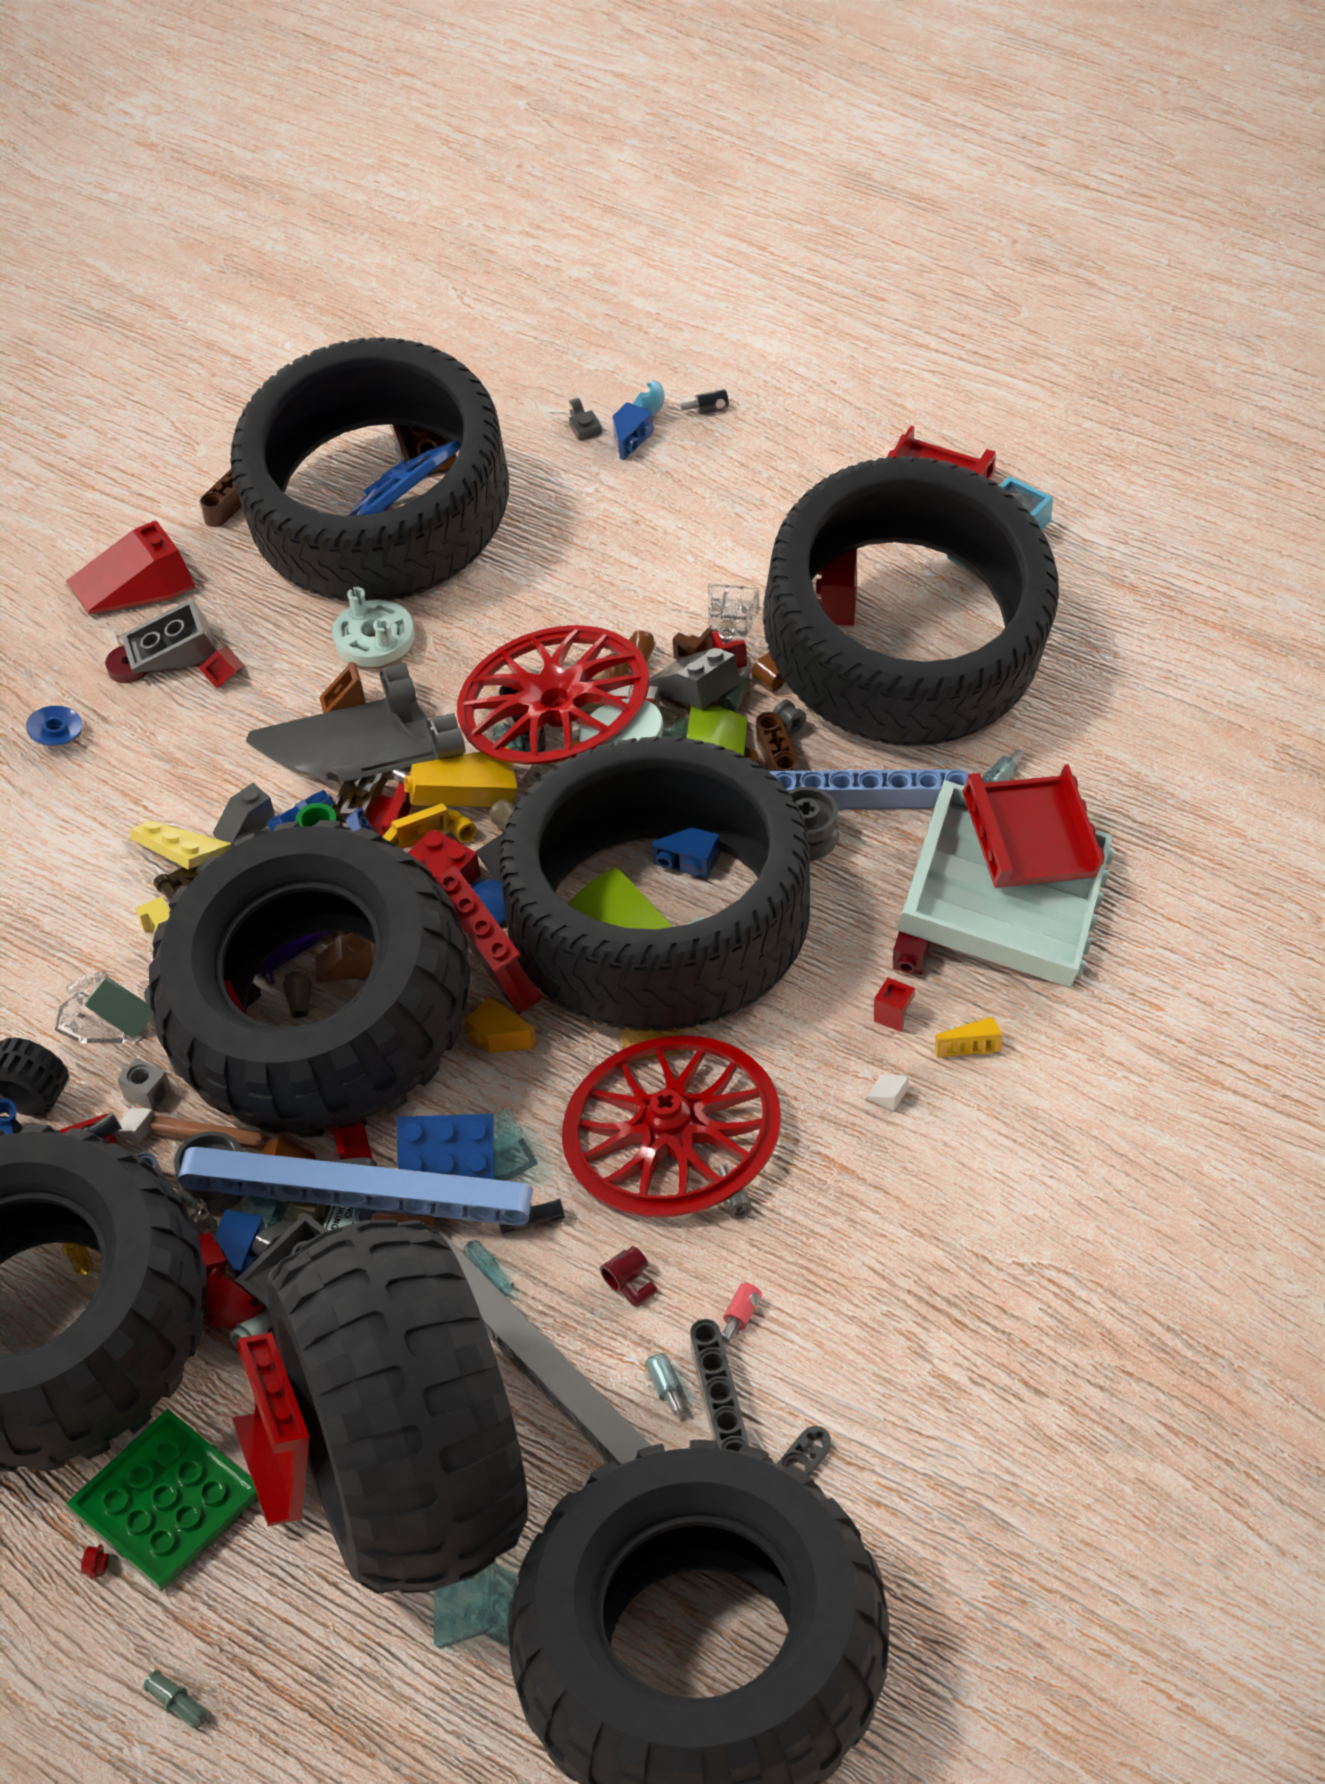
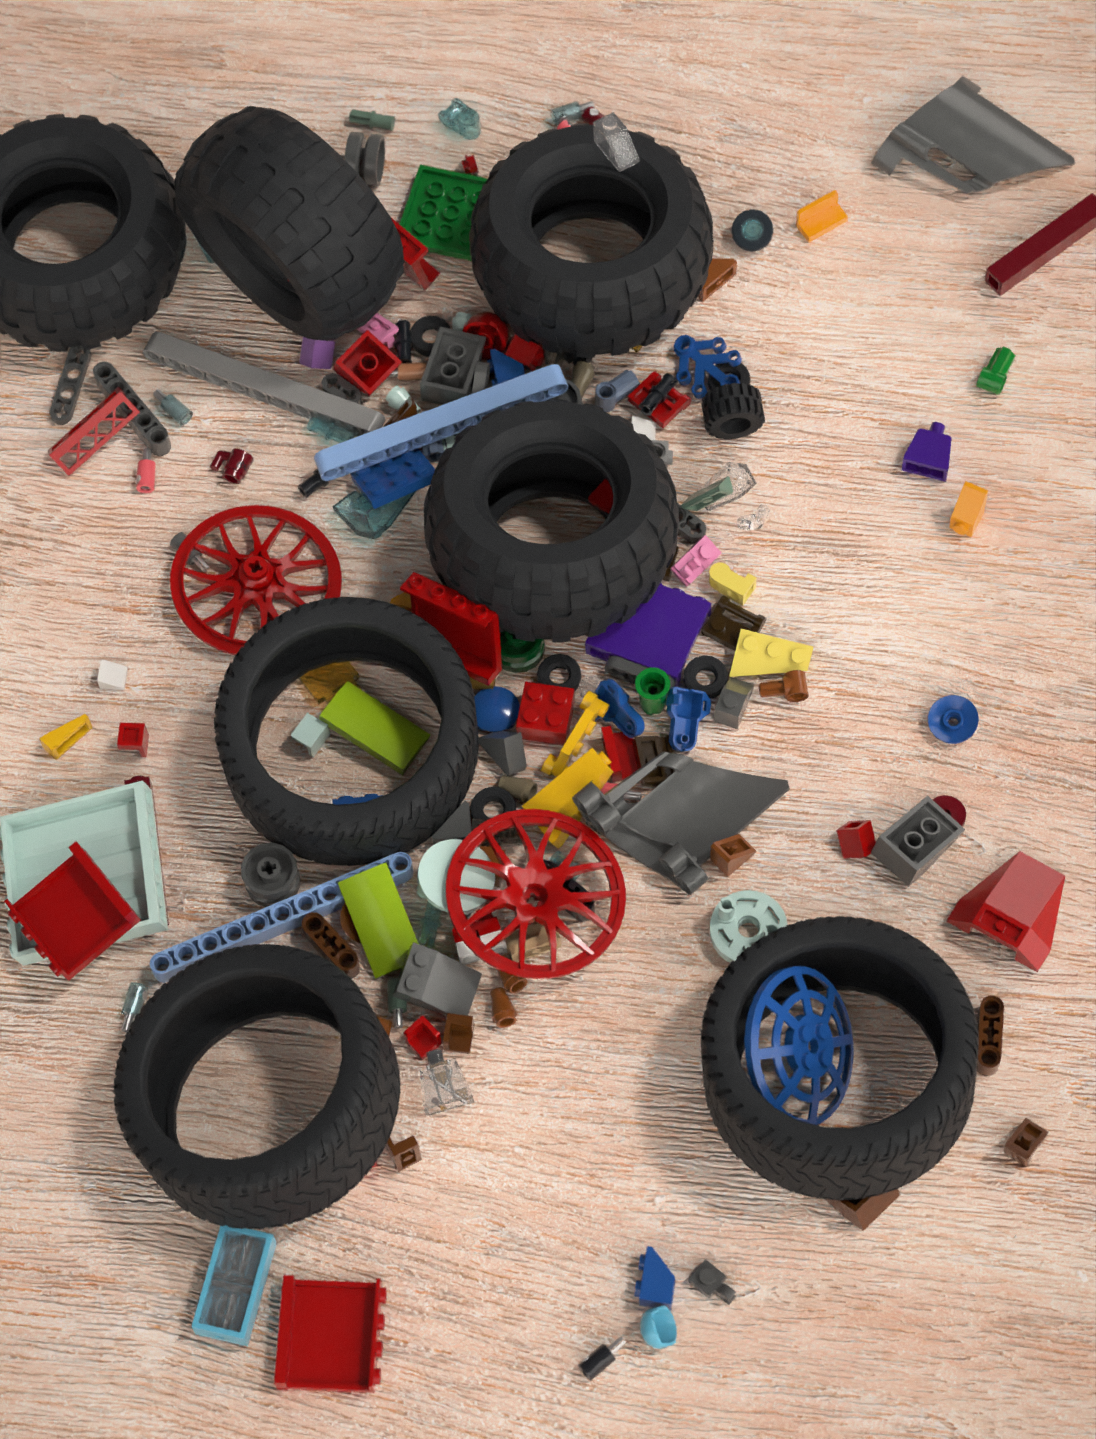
camera: 155 degrees right, 15 degrees up
none -> fence [48,387,140,476]
none -> dark grey wheel [345,132,385,186]
none -> clear light blue piece [438,98,482,140]
none -> dark orange axle [759,670,809,702]

